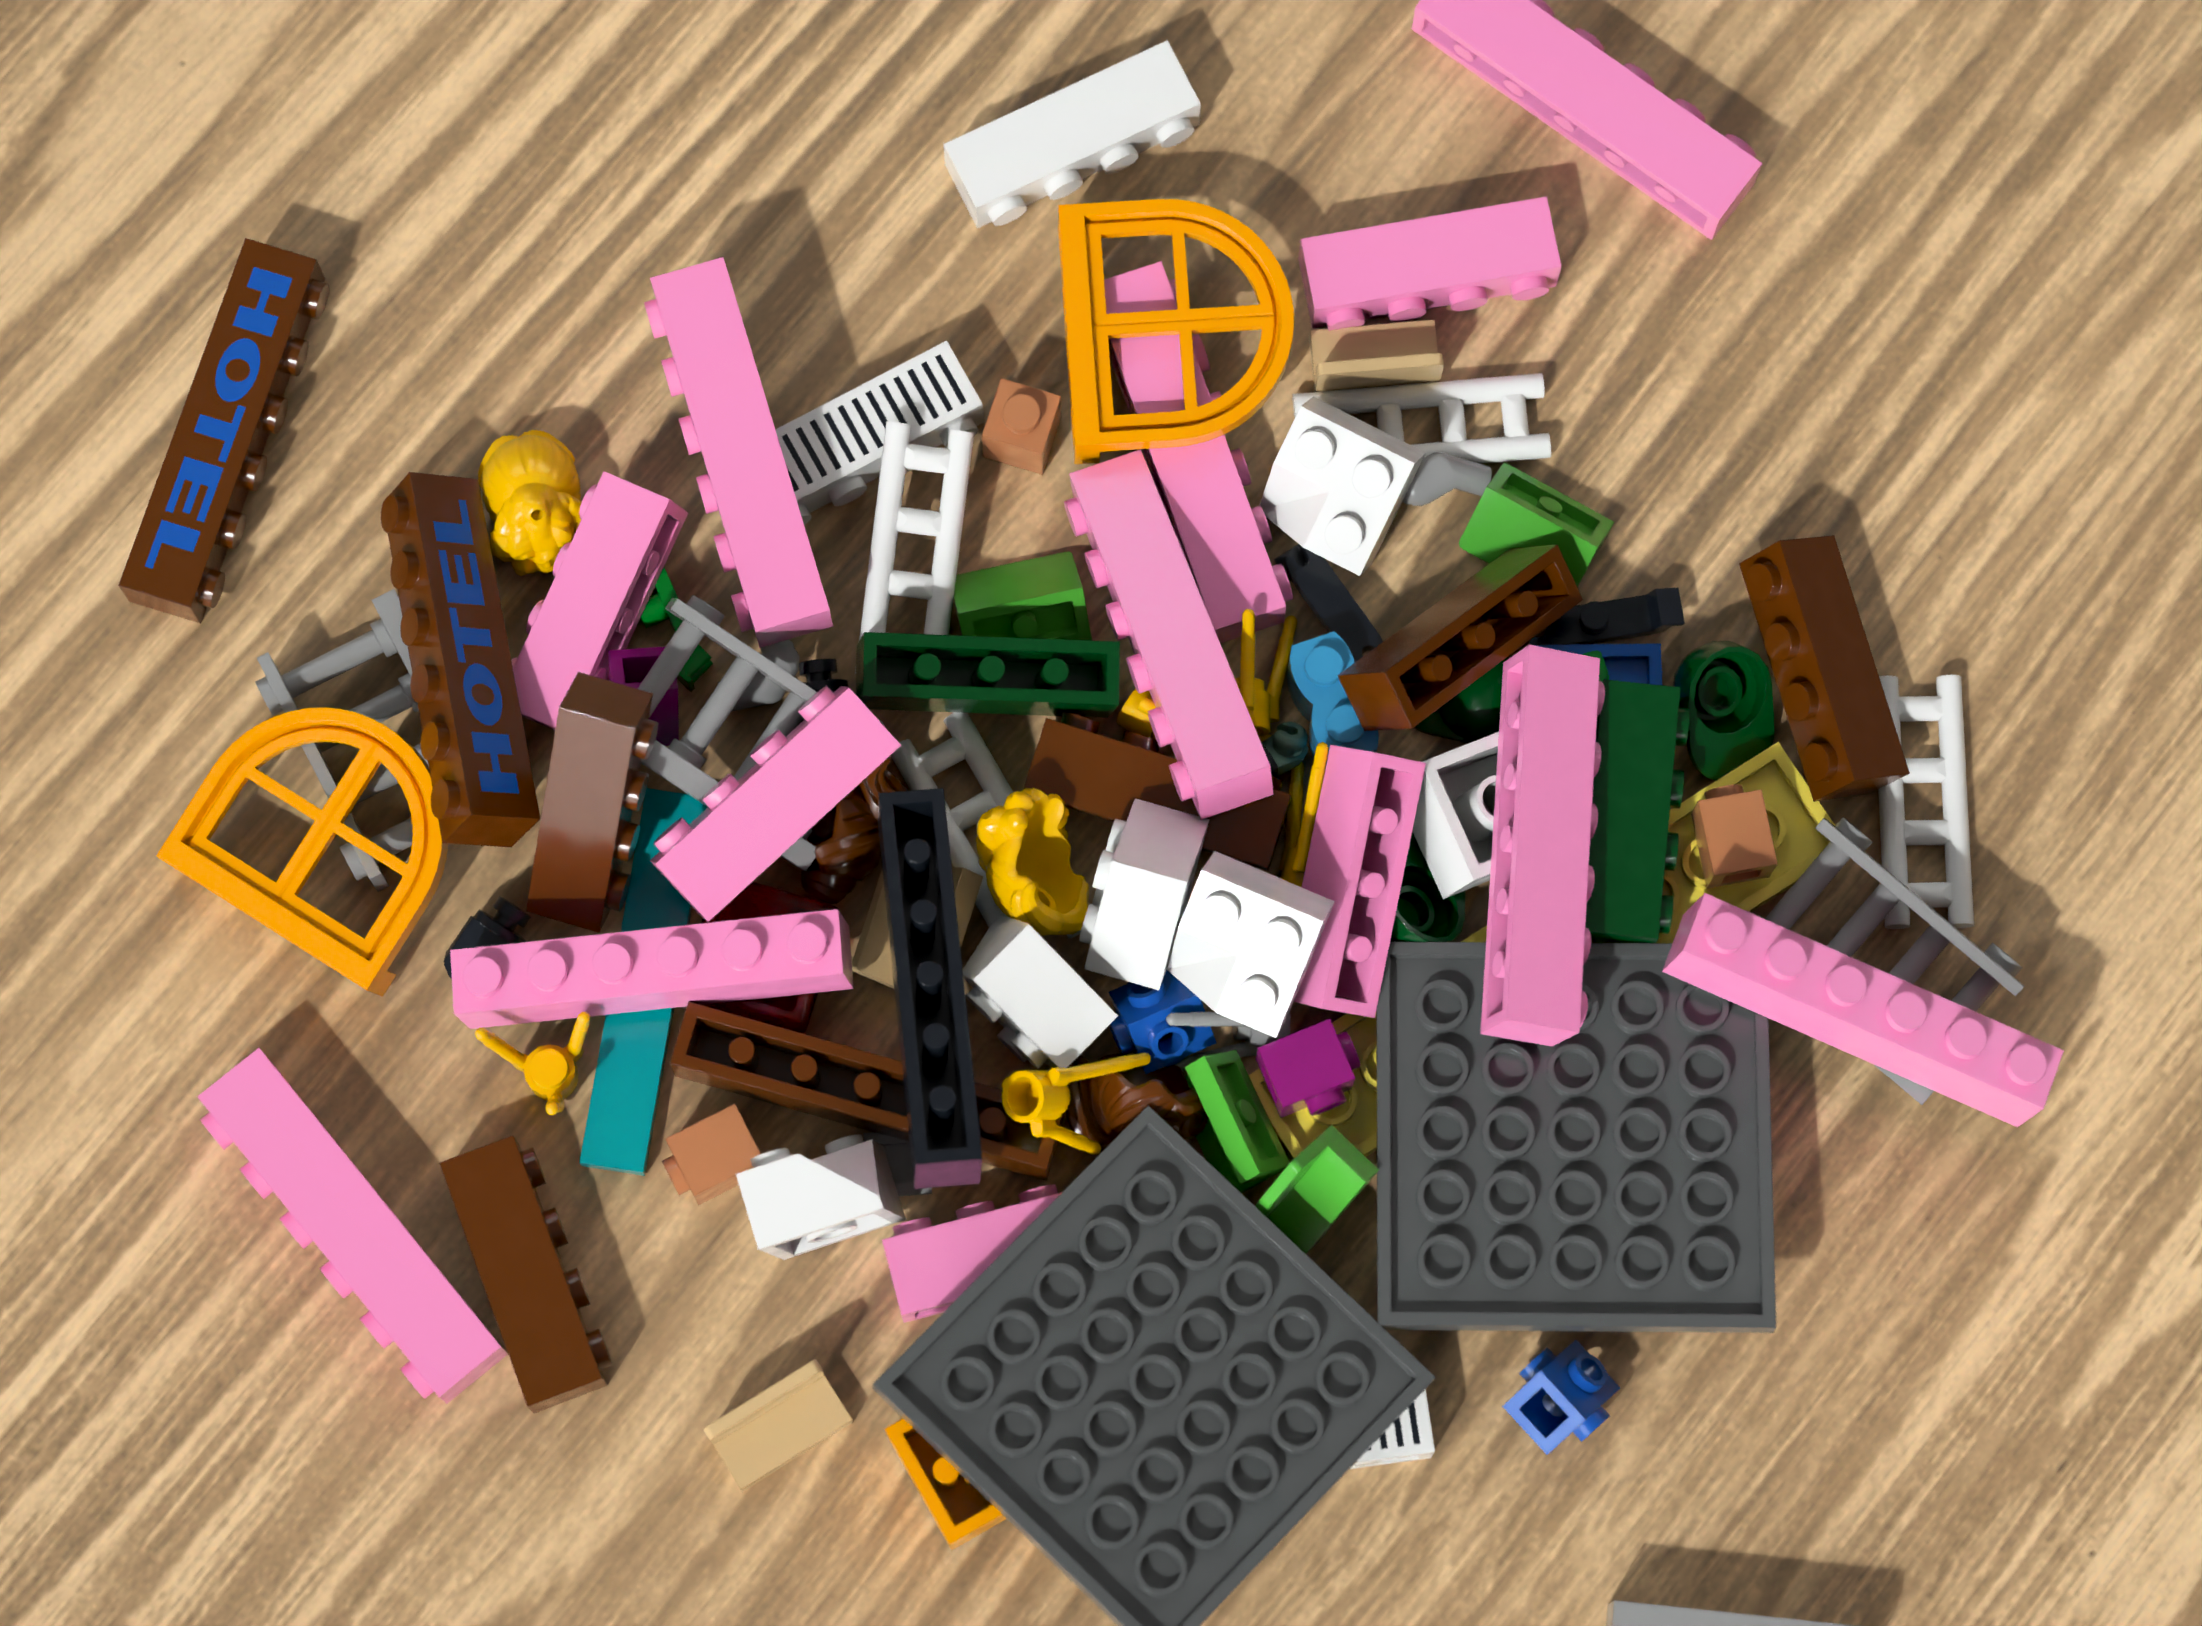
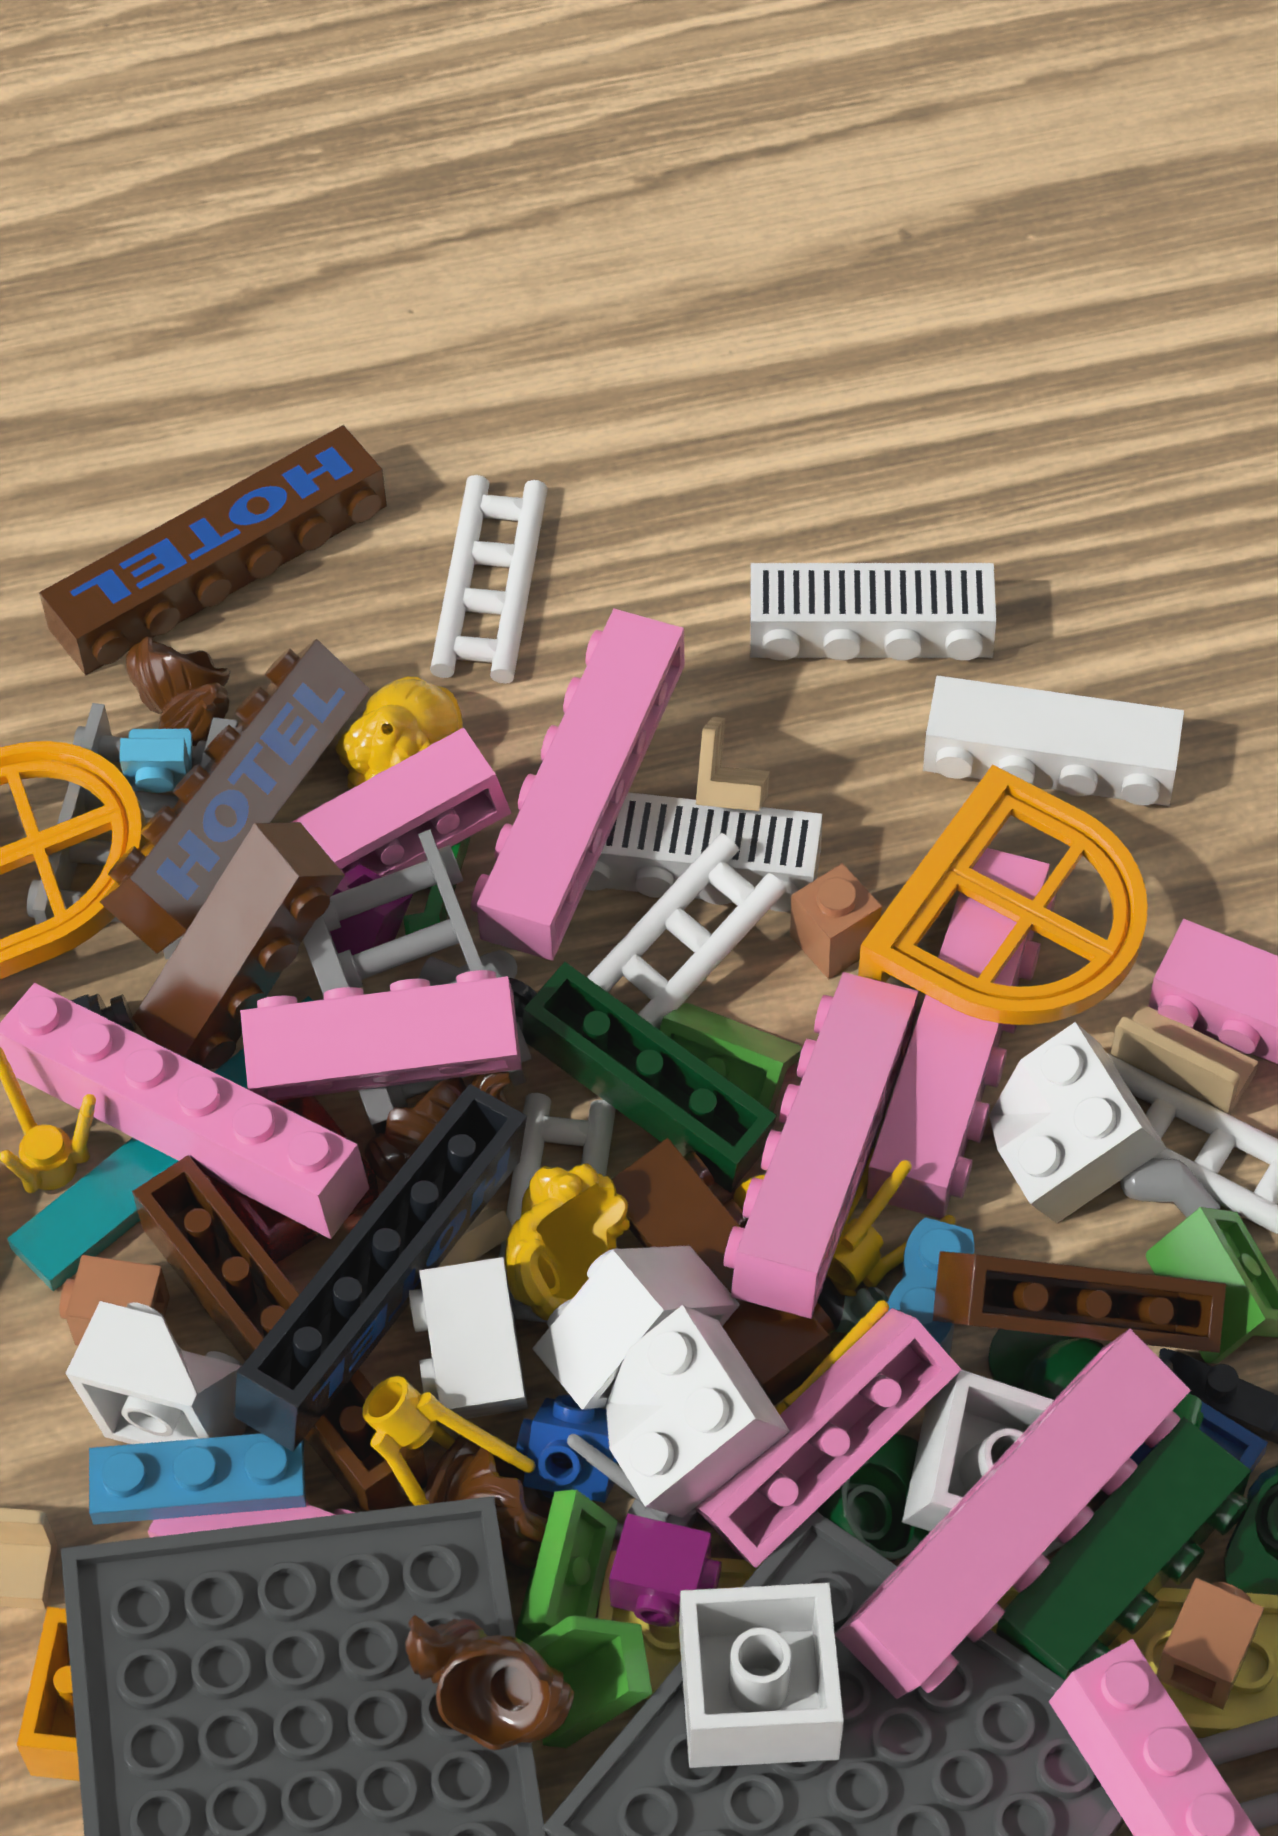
camera: 40 degrees right, 20 degrees down
black piece [1274,544,1383,662] -> none
none -> dark azure plate [89,1433,306,1525]
none -> medium azure bracket [119,729,192,793]
none -> reddish brown hair [126,637,230,746]
none -> reddish brown hair [406,1615,574,1750]
none -> white bar [430,475,548,684]
none -> white brick [679,1583,843,1768]
none -> tan panel [696,717,770,811]
none -> white brick [750,563,996,660]

